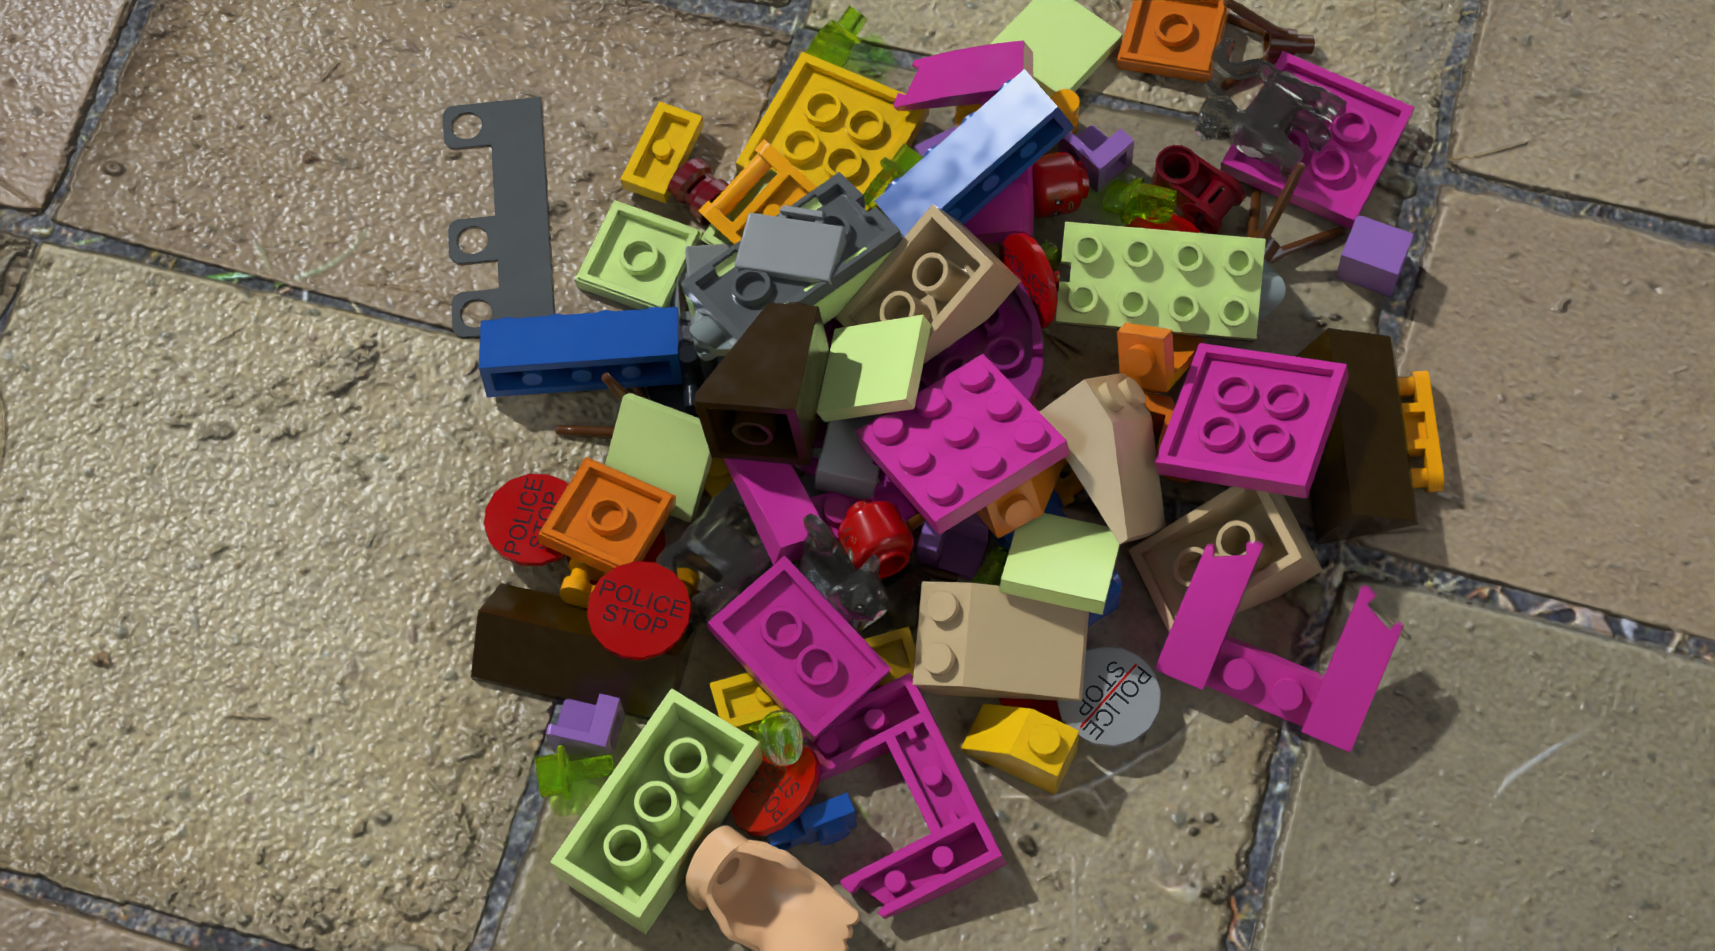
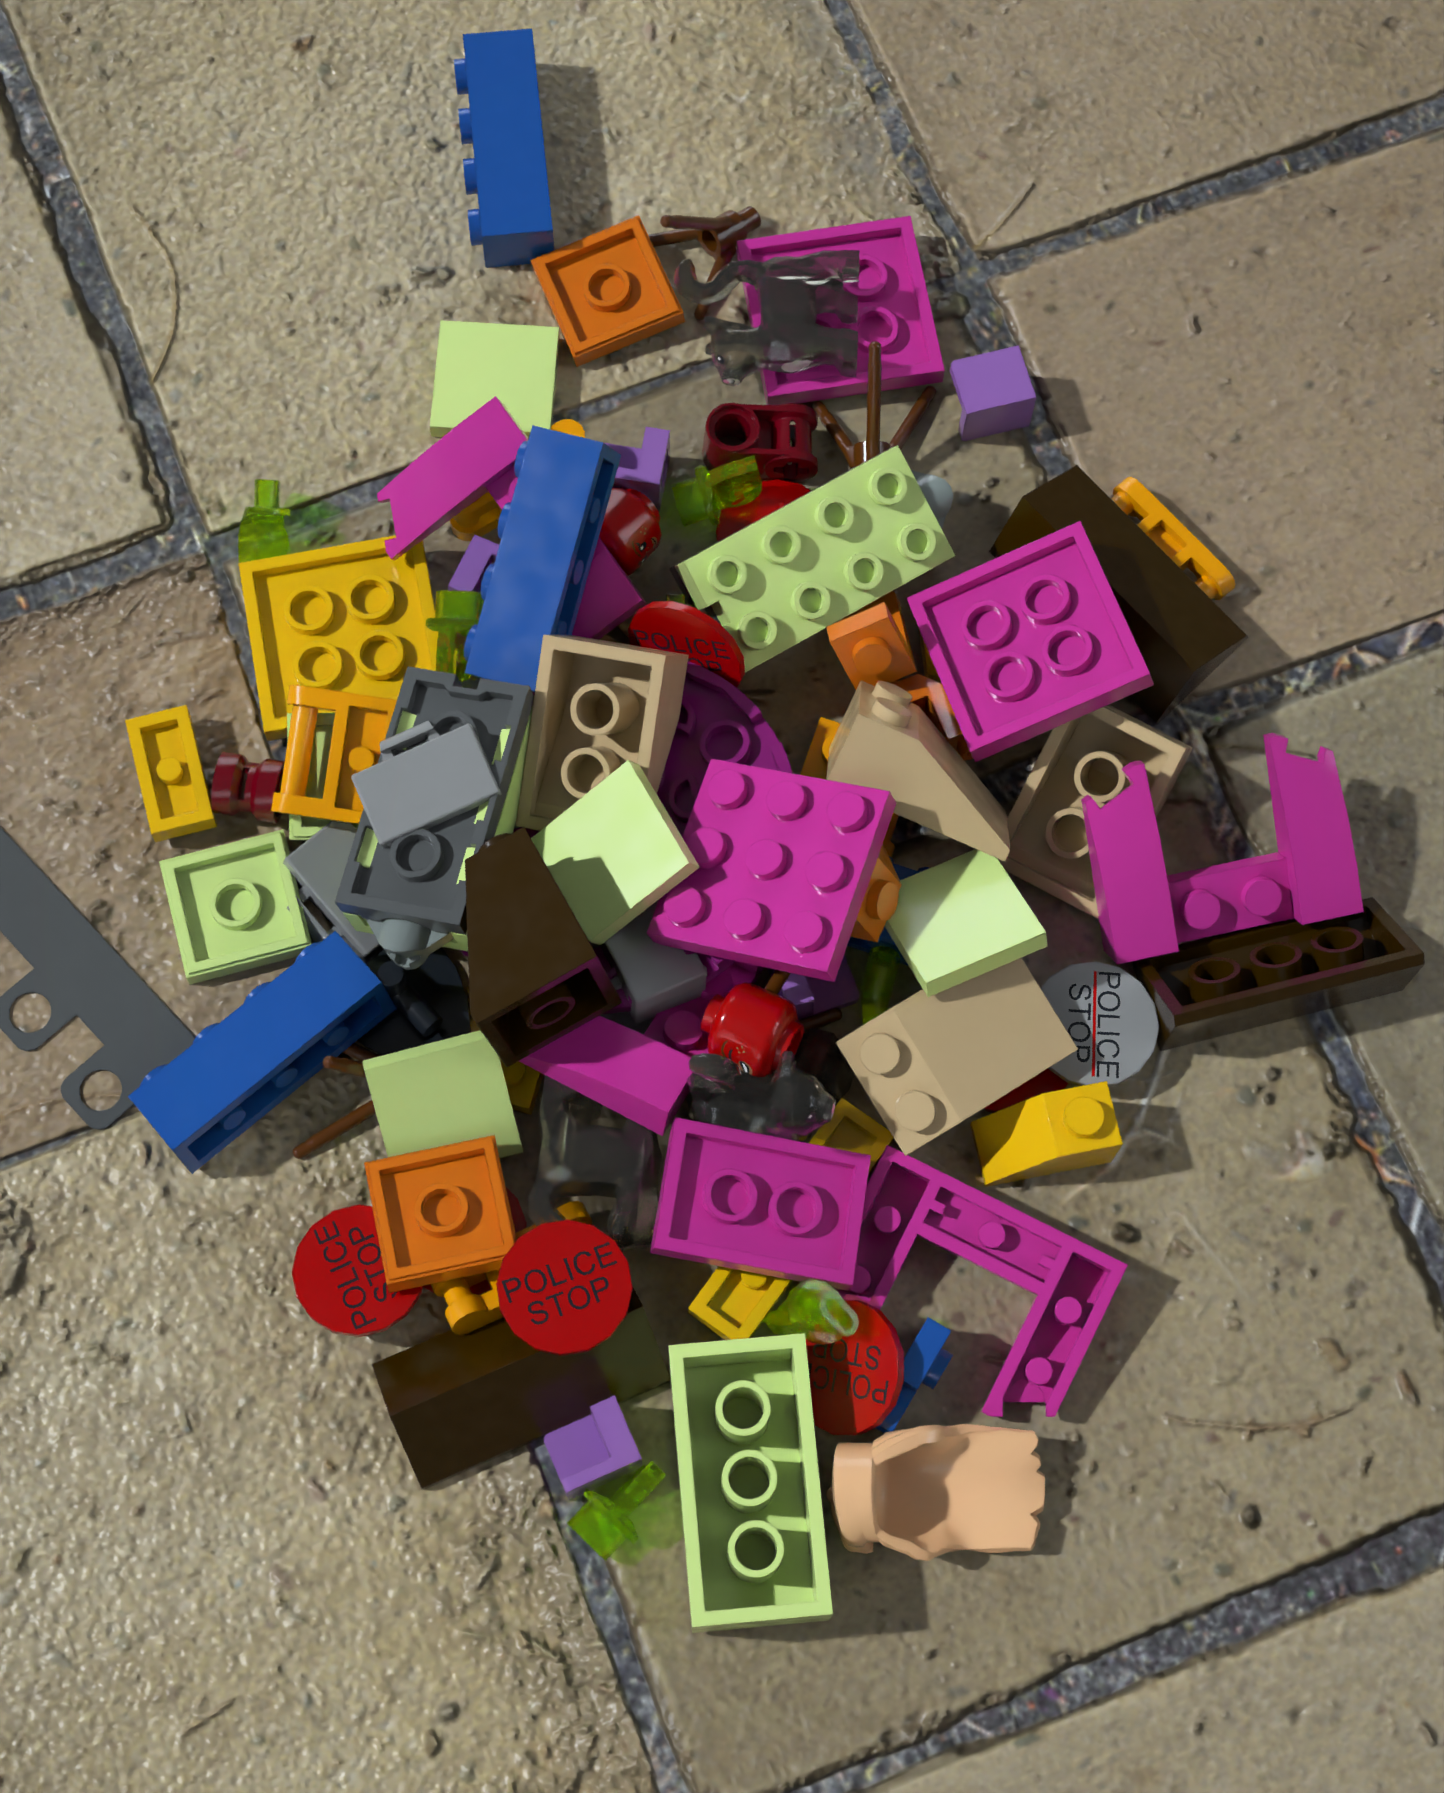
camera: 45 degrees left, 5 degrees up
none -> dark brown slope [1132,897,1425,1051]

